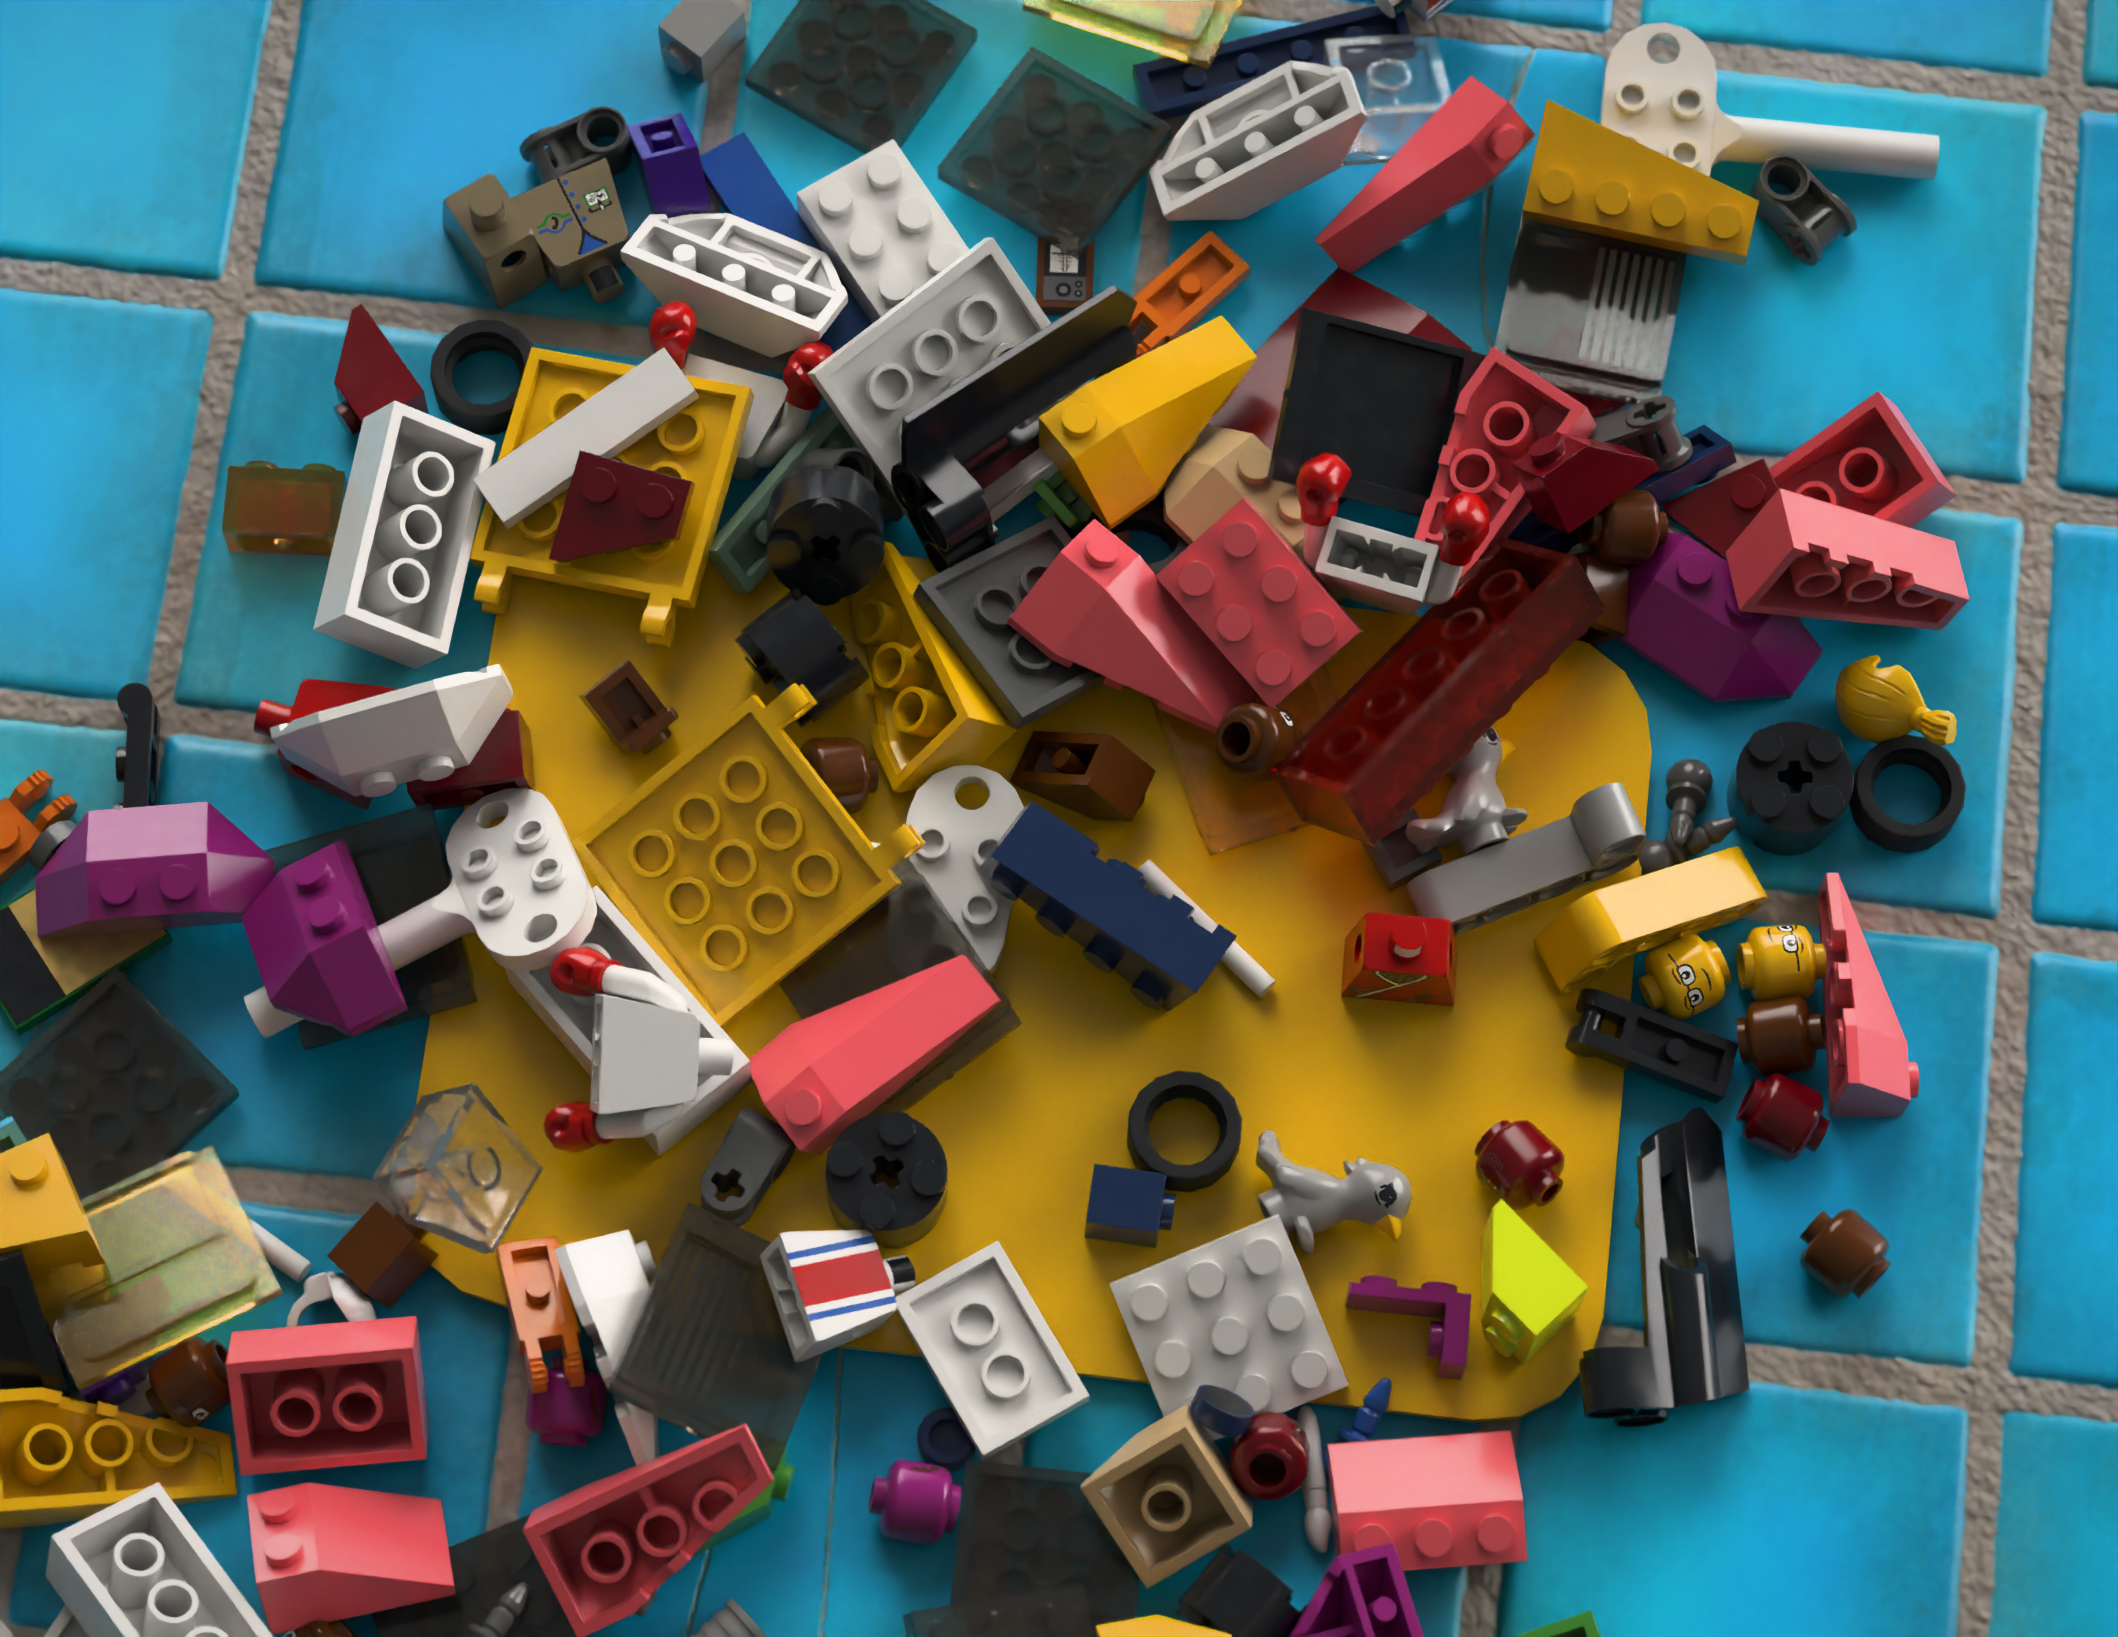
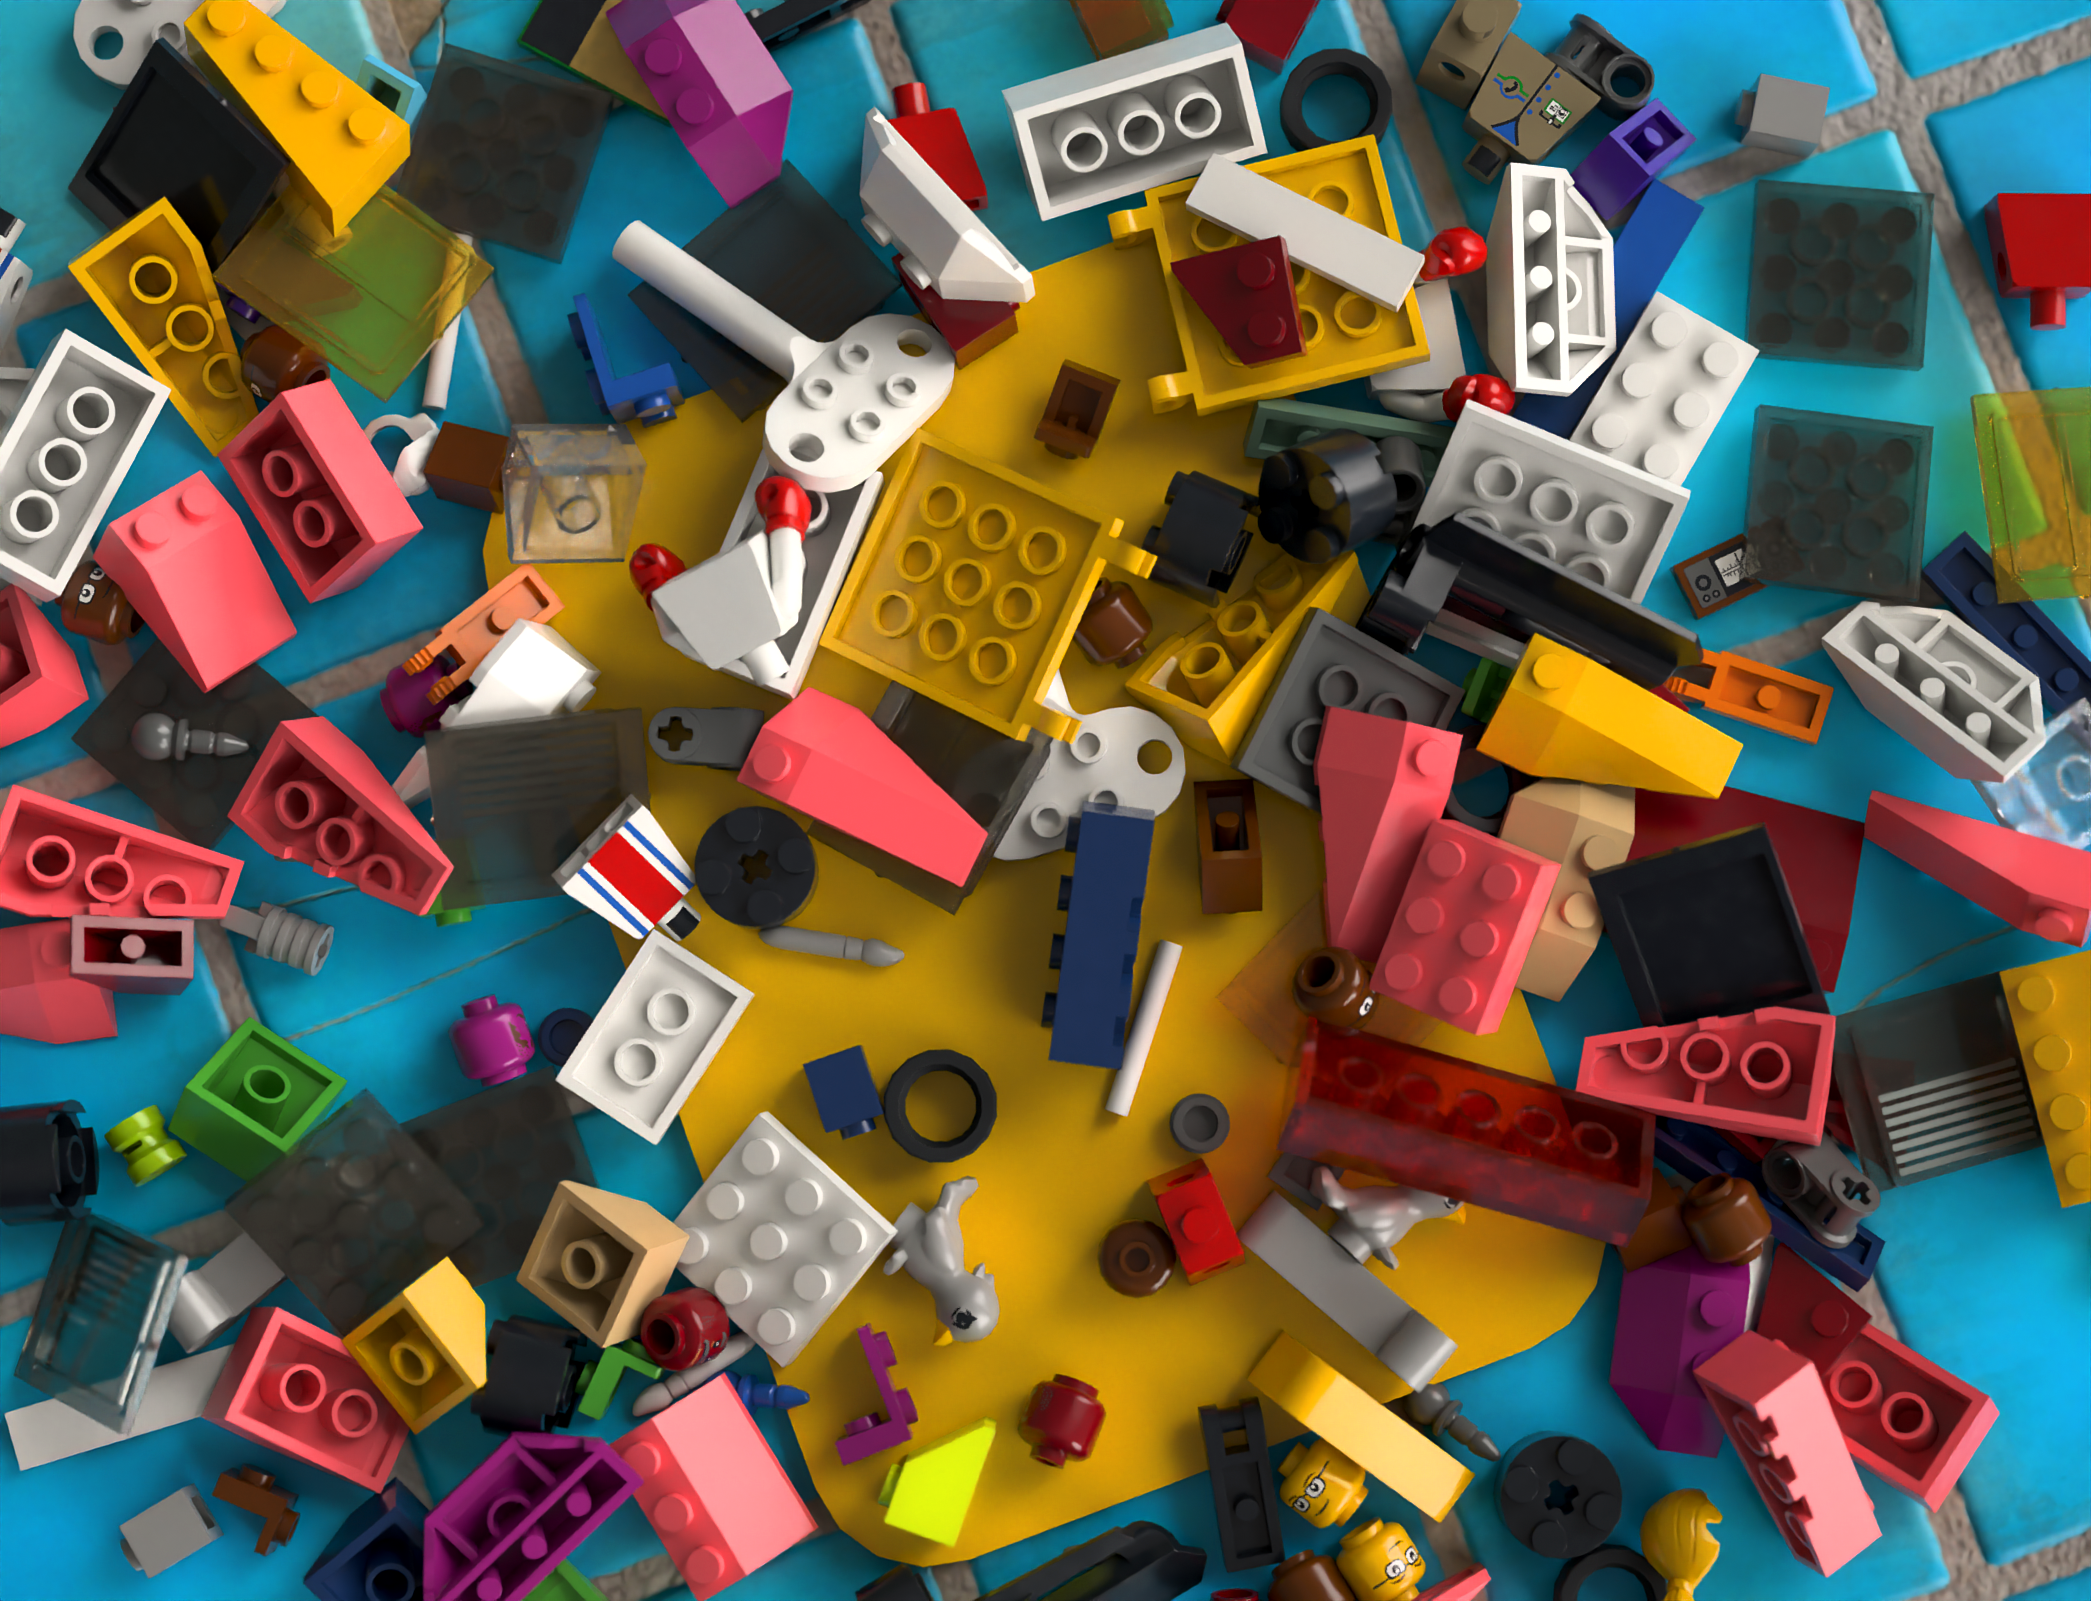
camera: 65 degrees right, 15 degrees up
magenta wedge [241,838,408,1037] -> none
dark blue tile [1189,1385,1255,1437] -> none
white torso [1296,452,1490,616] -> none
dark red slope [1512,432,1659,534] -> none
dark grey bar [1666,758,1713,846] -> none
none -> blue bracket [567,293,685,428]
none -> bright green bracket [575,1338,665,1420]
none -> light grey piece [758,926,905,967]
none -> reddish brown head [1097,1218,1176,1298]
none -> dark grey tile [1169,1094,1230,1154]

